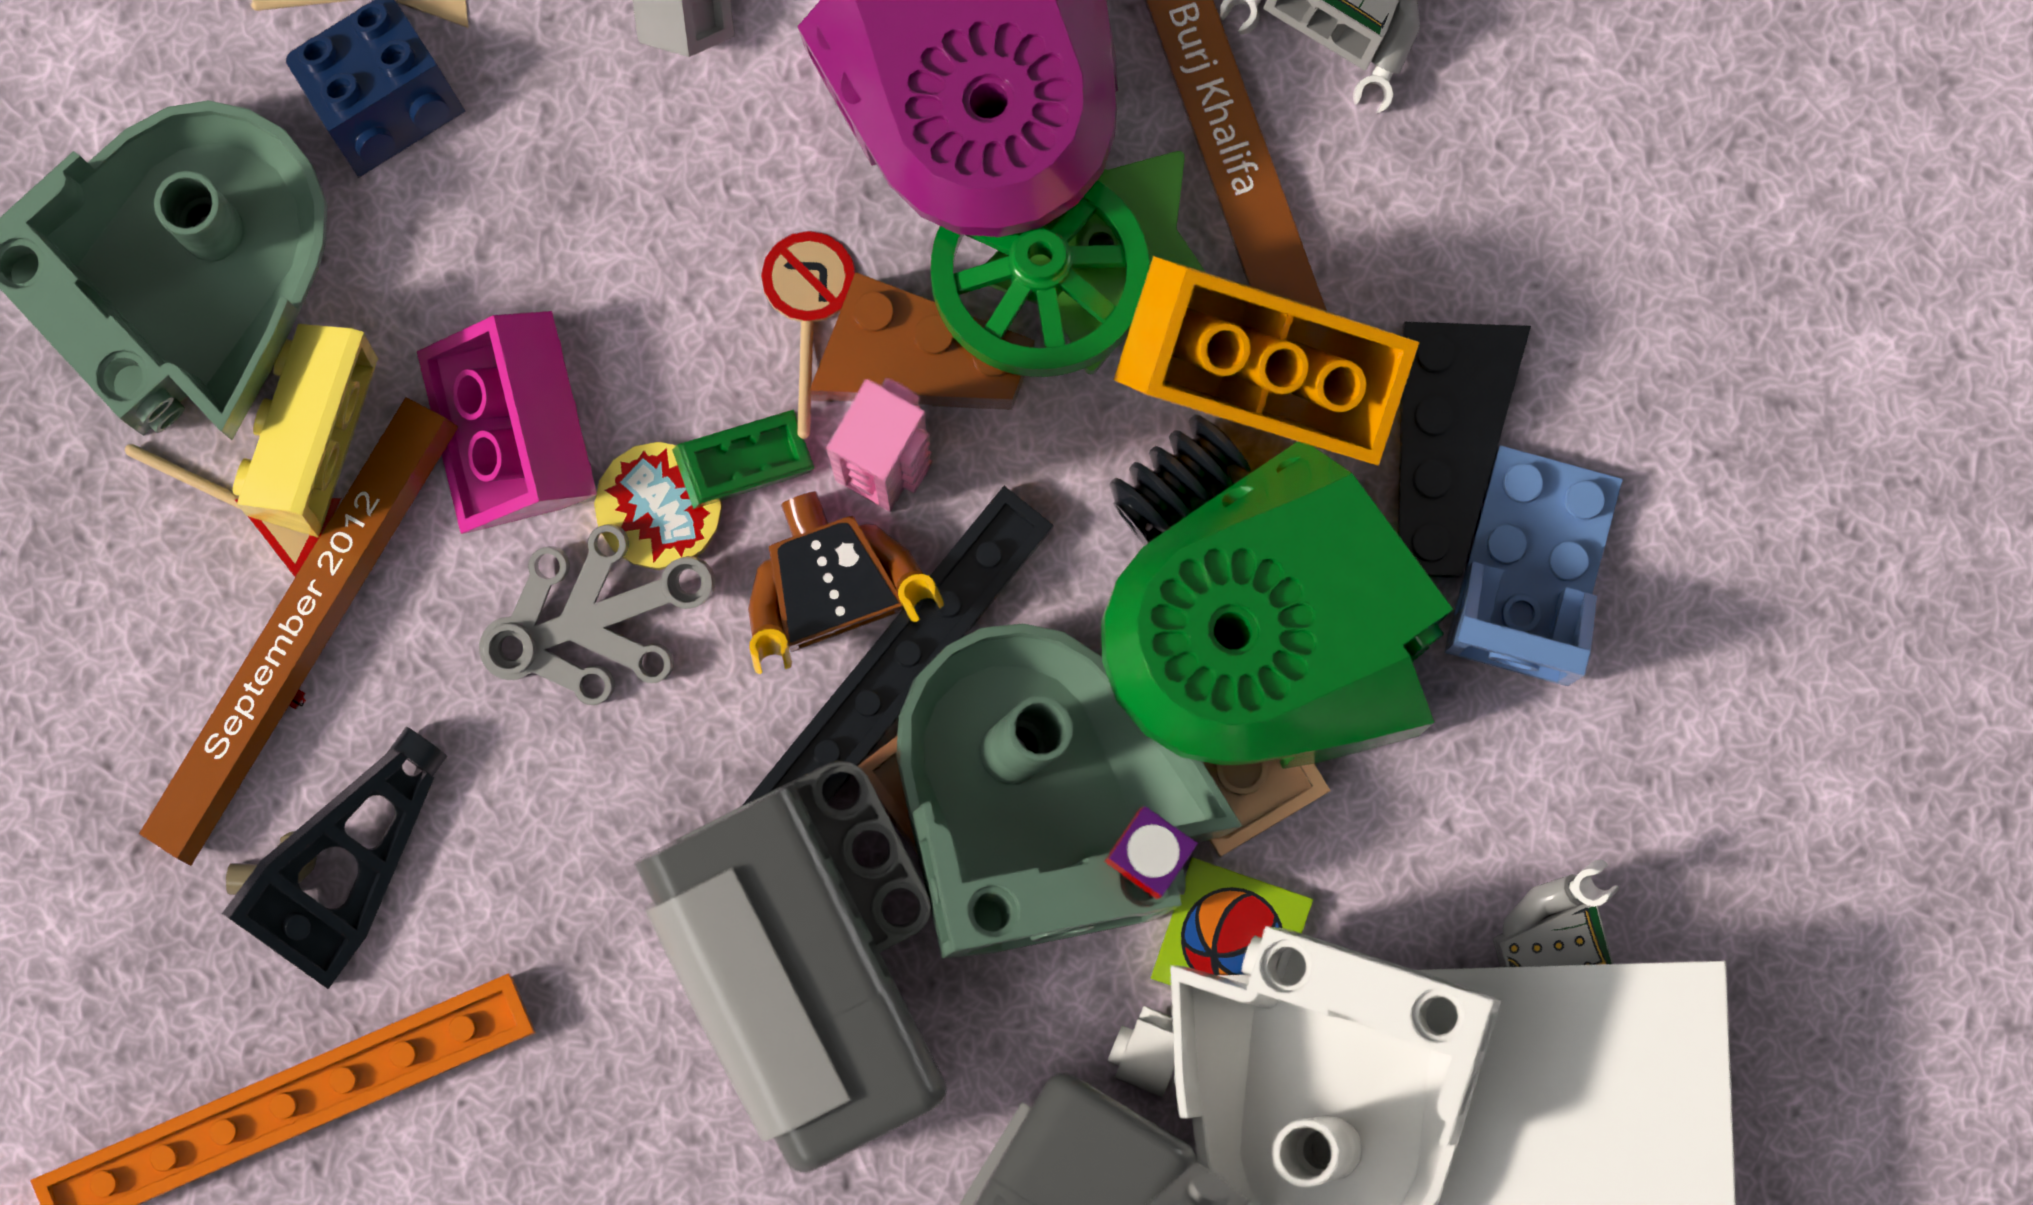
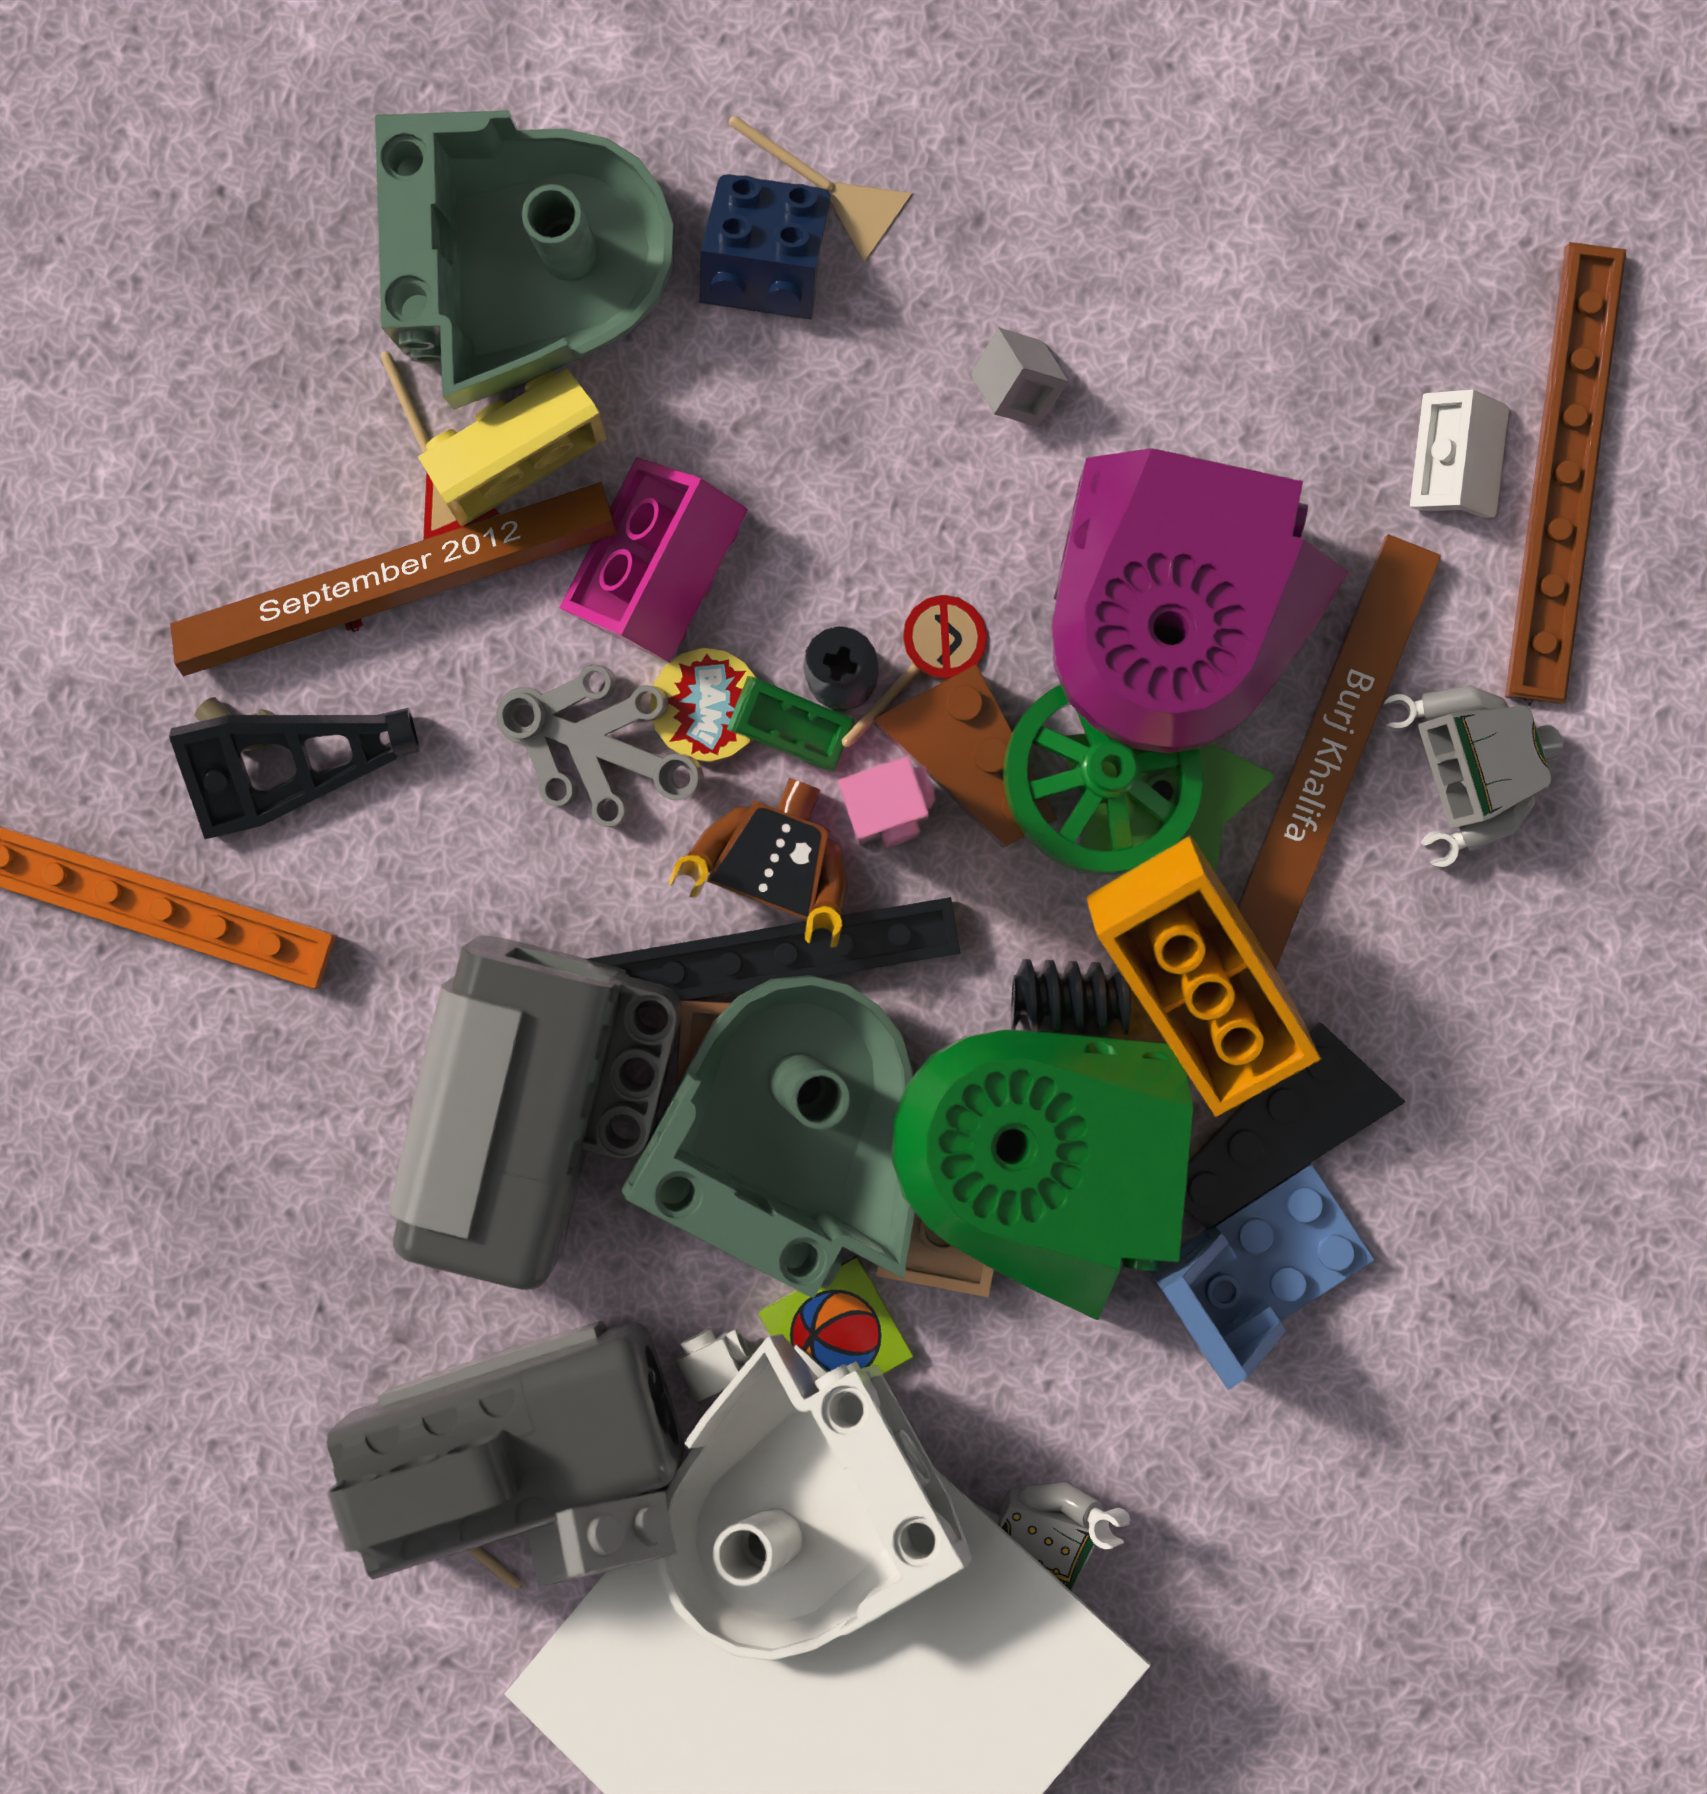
camera: 45 degrees right, 5 degrees up
tile [1104,805,1198,900] -> none
none -> black piece [803,626,878,711]

